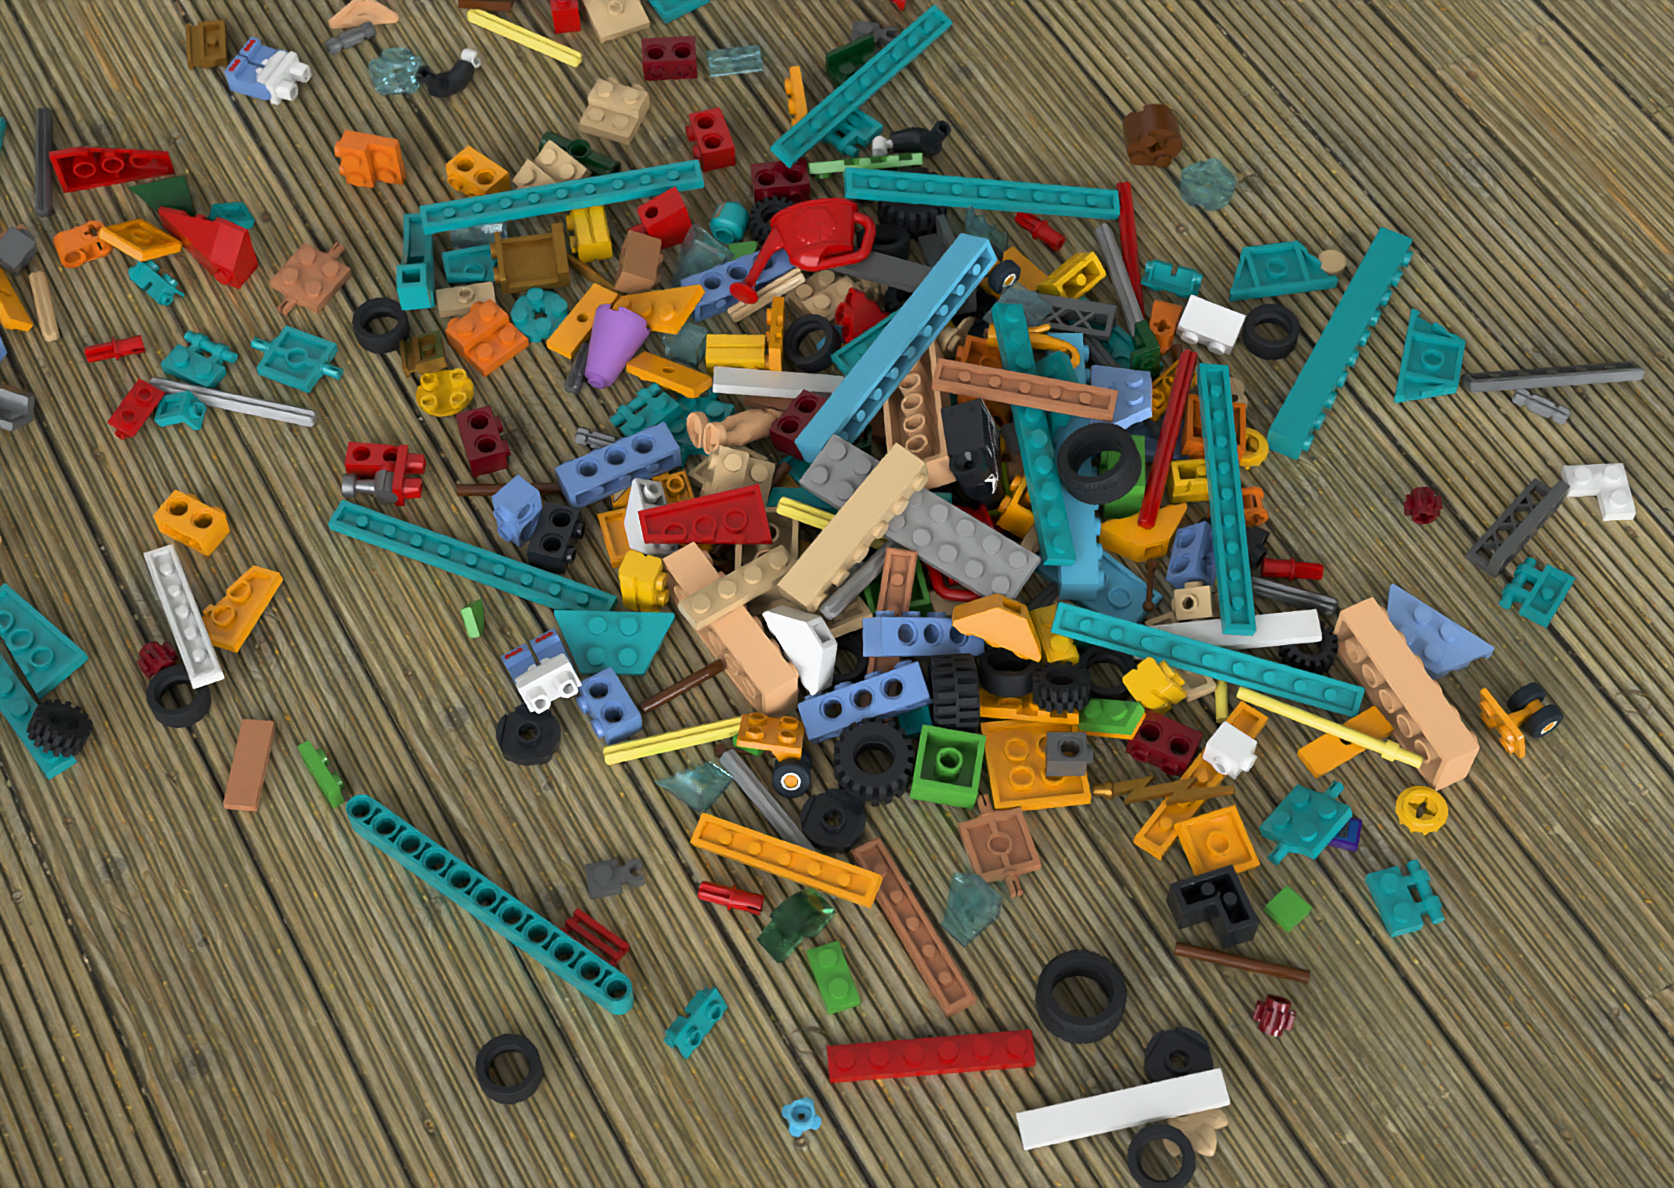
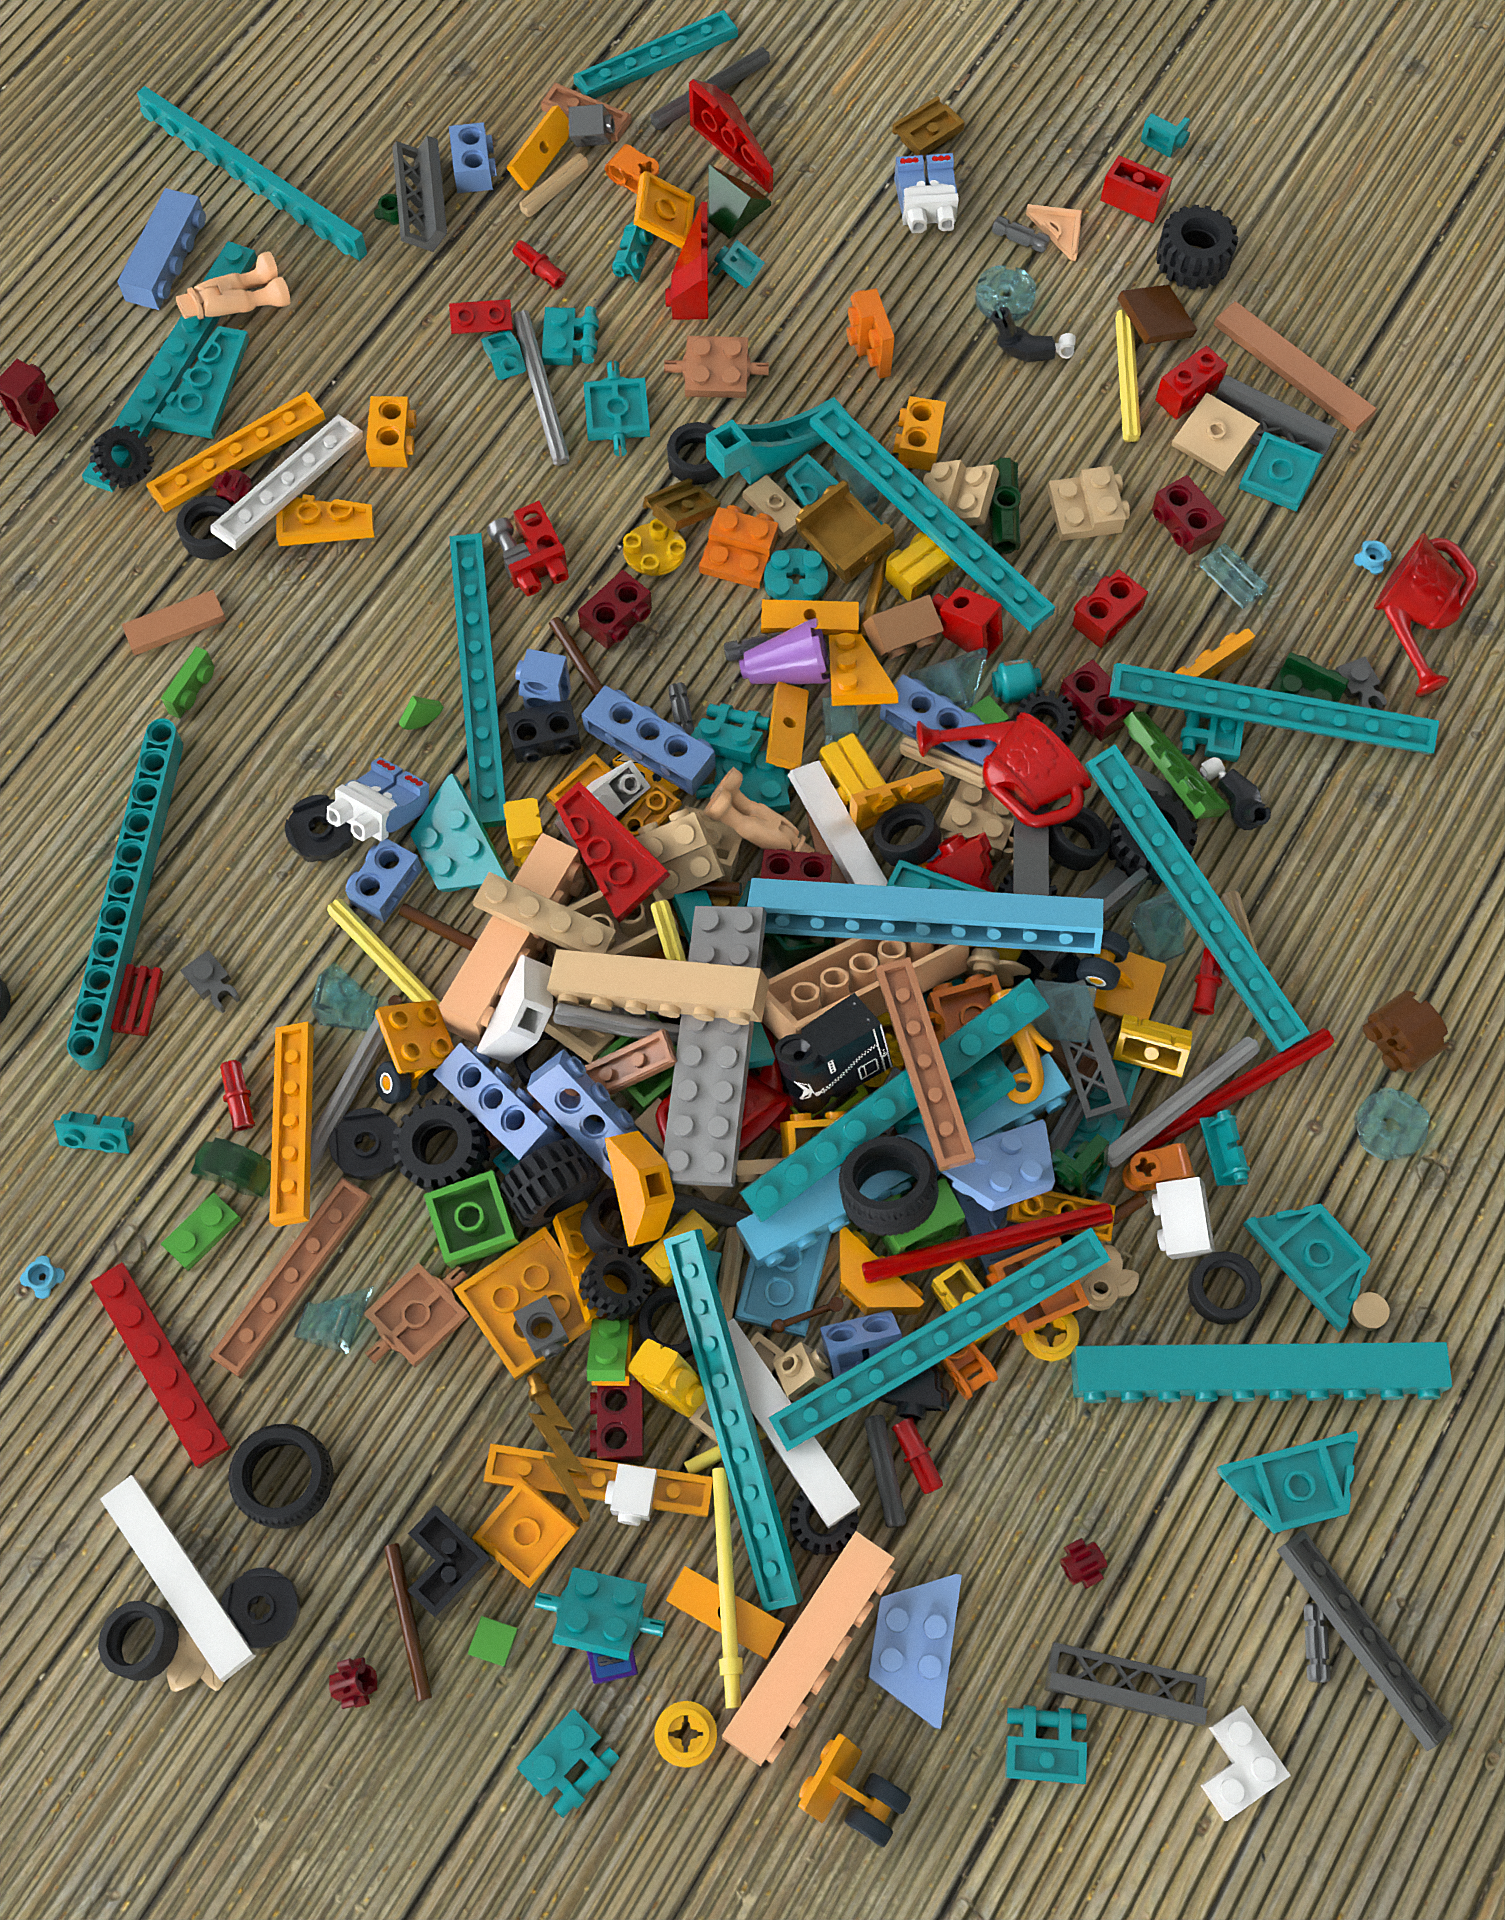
camera: 60 degrees right, 10 degrees up
none -> light orange plate [146,391,326,513]

